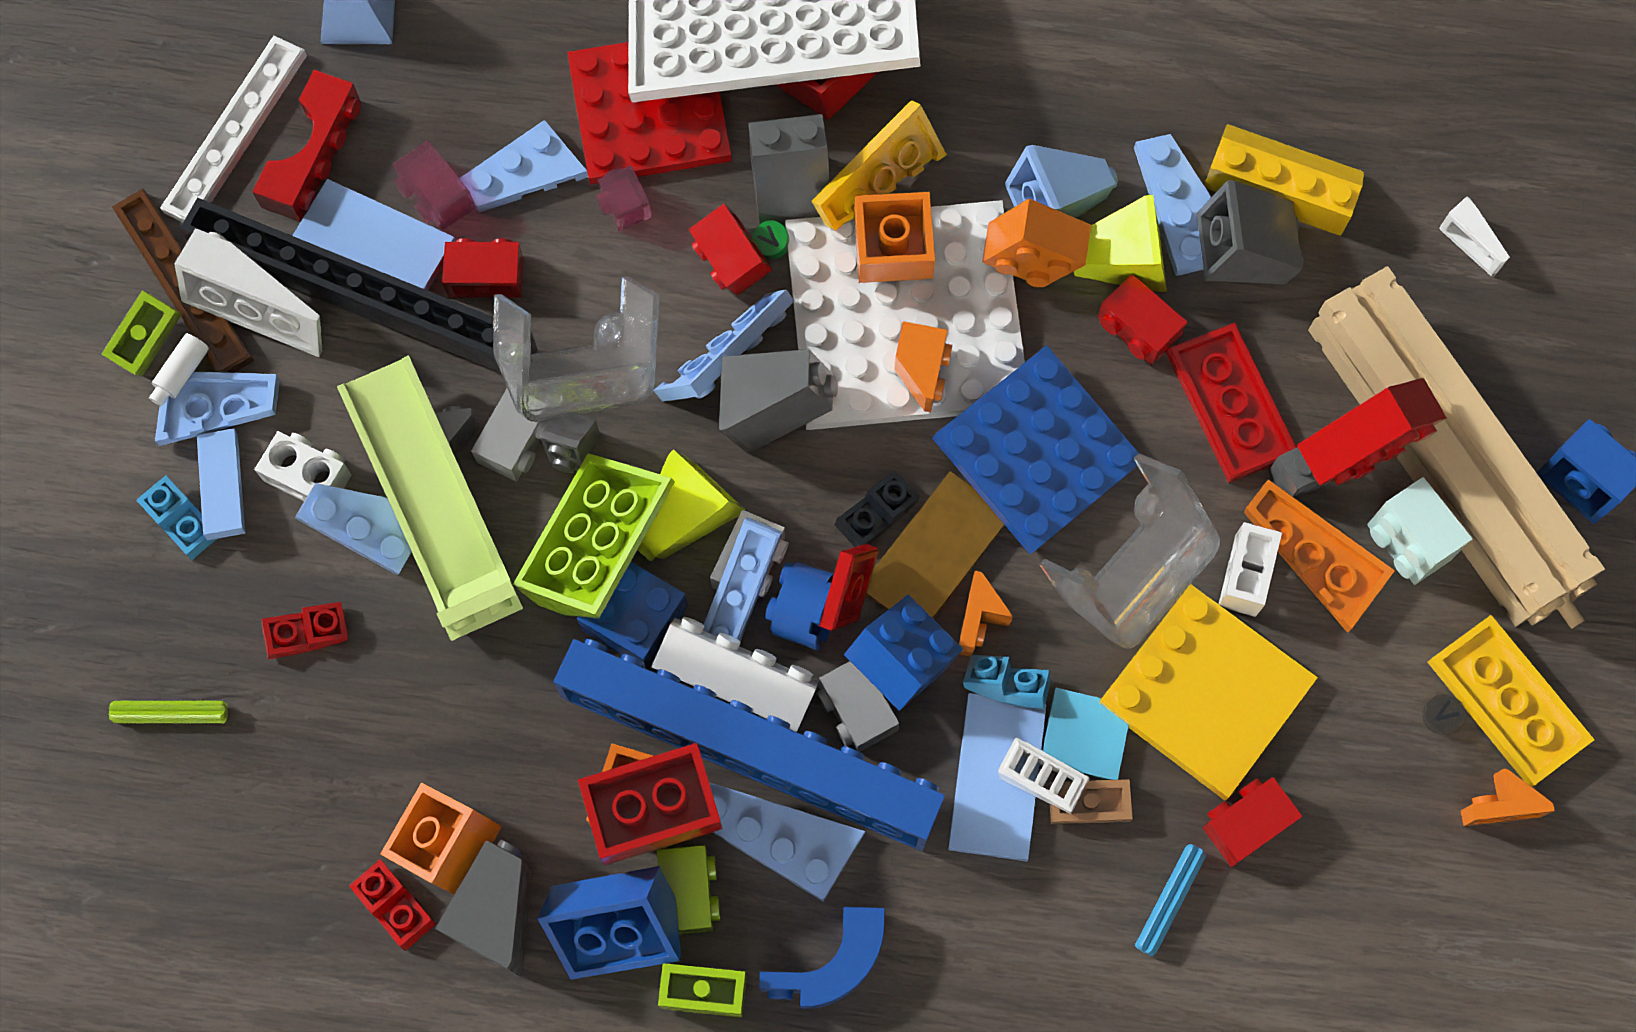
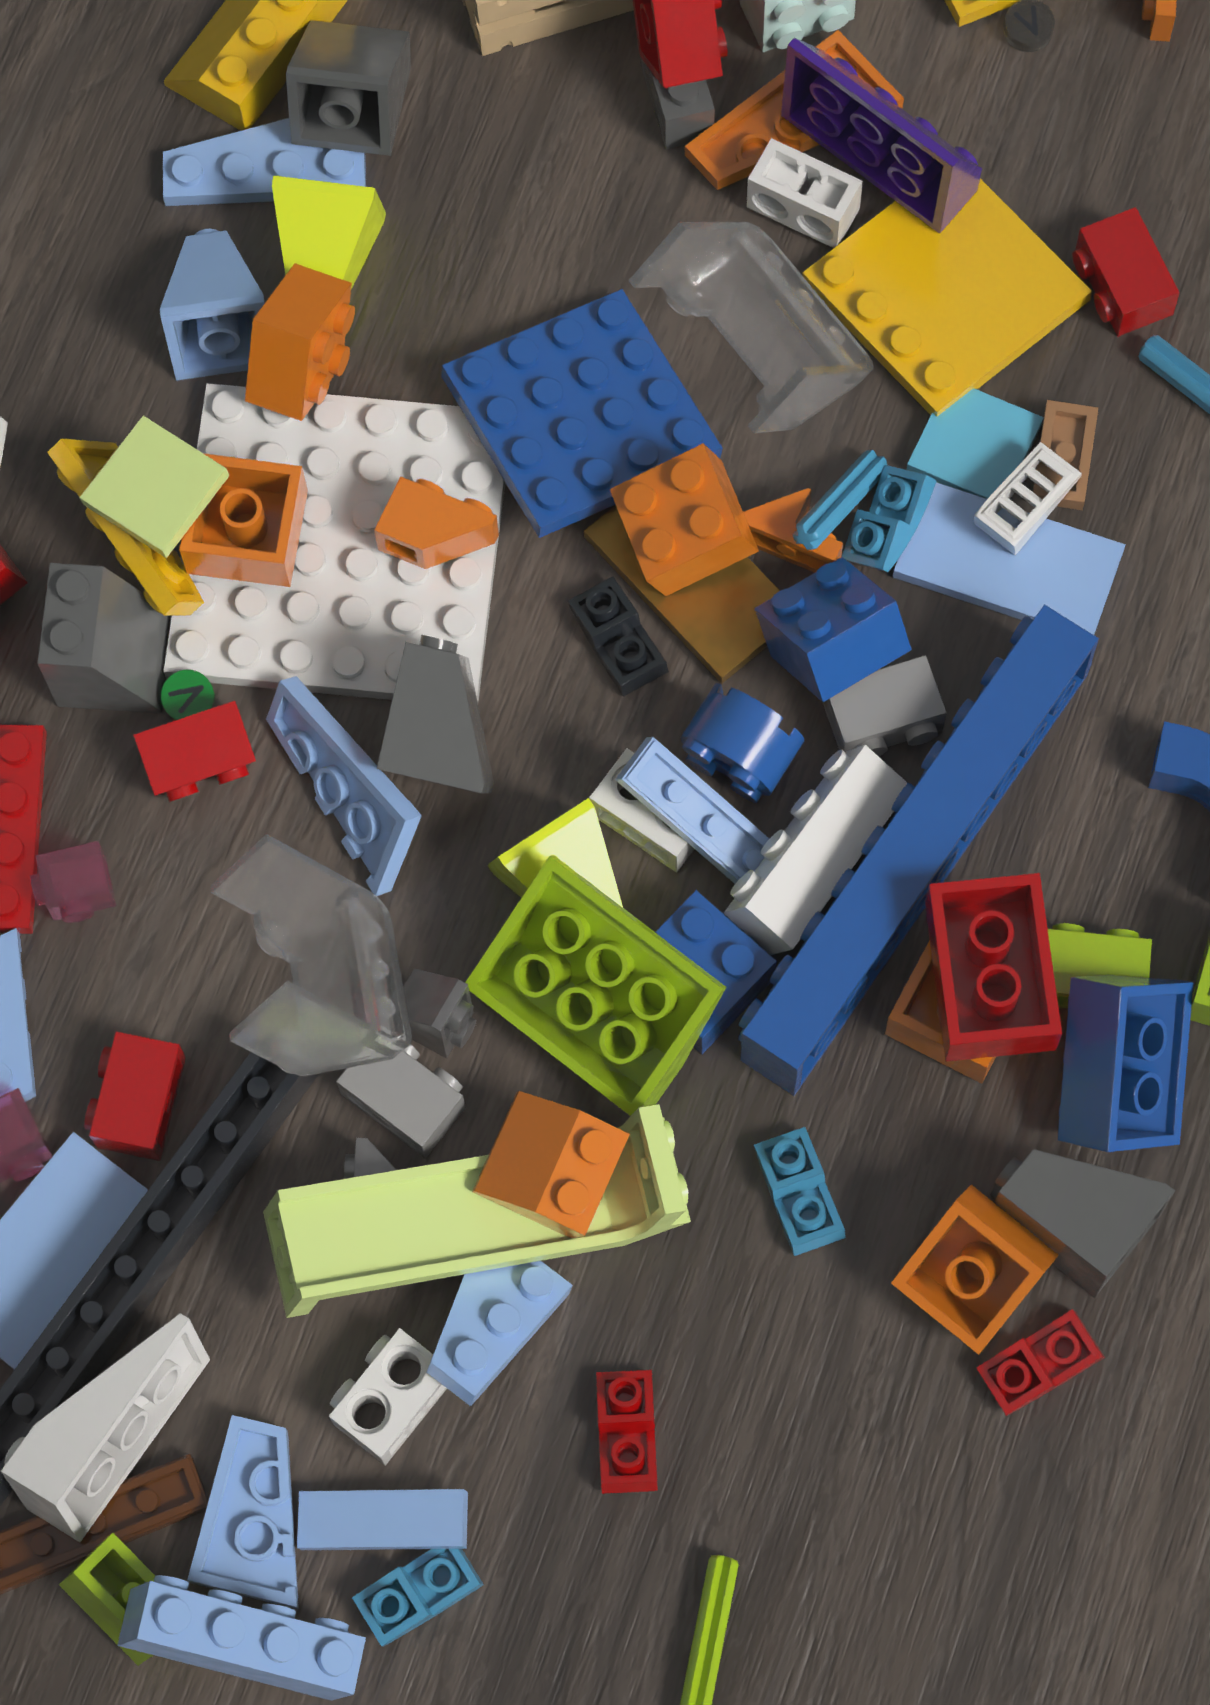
camera: 75 degrees left, 0 degrees up
white cylinder [149,333,209,407] -> none
light blue wing [709,782,865,902] -> none
red tile [819,544,879,631] -> none
red brick [1097,274,1187,365] -> none
red tile [1166,323,1297,483] -> none
none -> yellowish green tile [79,416,230,558]
none -> light blue brick [117,1575,366,1701]
none -> orange slope [472,1091,630,1238]
none -> orange brick [610,443,759,596]
none -> dark azure slope [754,1127,846,1256]
none -> dark purple slope [781,37,982,234]
none -> dark azure axle [793,450,887,550]

